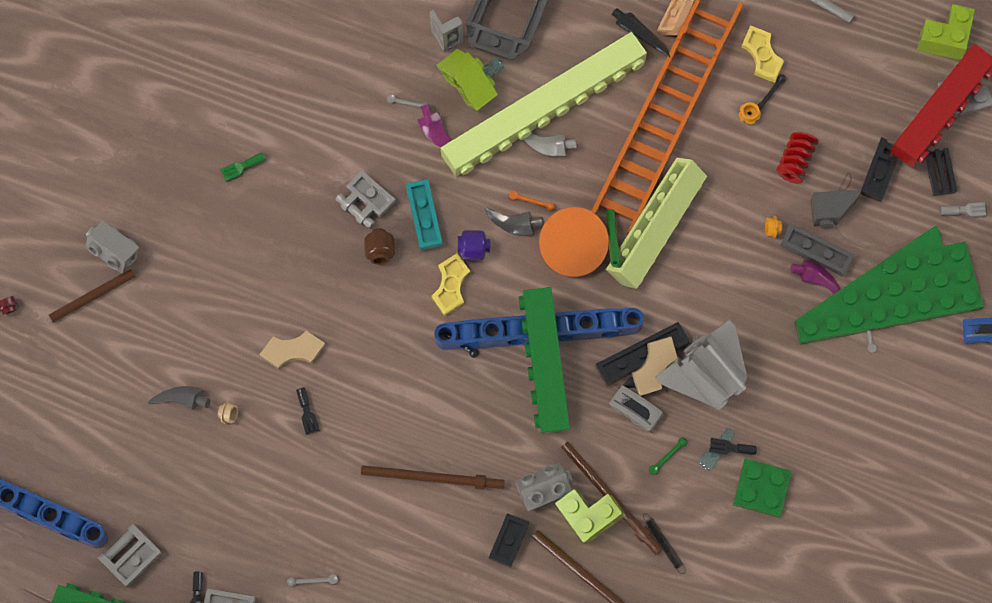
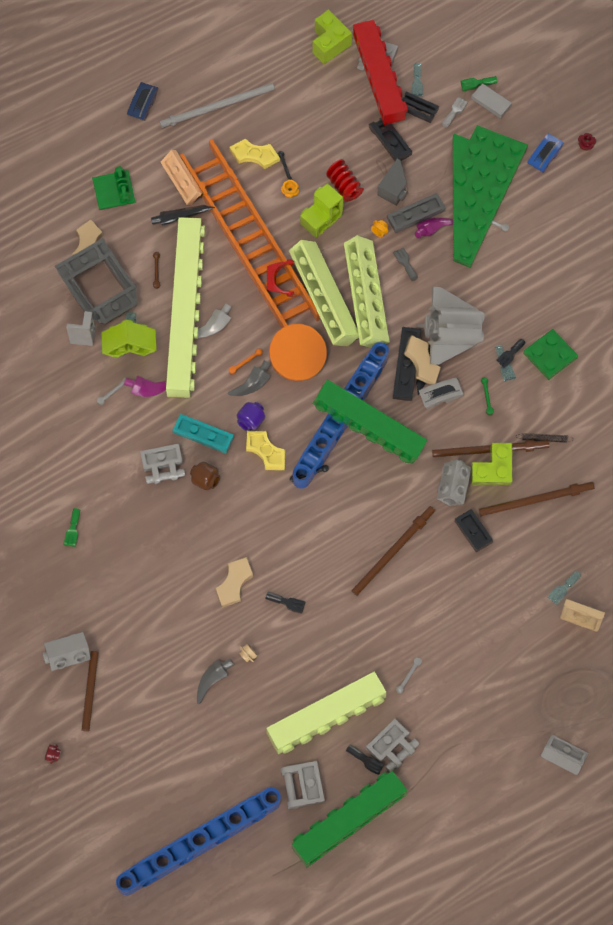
camera: 55 degrees left, 5 degrees down
green piece [606,209,620,266] -> none
none -> reddish brown hinge [153,252,161,289]
none -> yellowish green brick [266,671,386,754]
none -> red helmet [267,259,295,297]
none -> lime brick [300,183,343,238]
none -> yellowish green brick [344,235,389,348]
none -> dark grey piece [393,248,418,281]
none -> clear light blue piece [412,63,423,97]

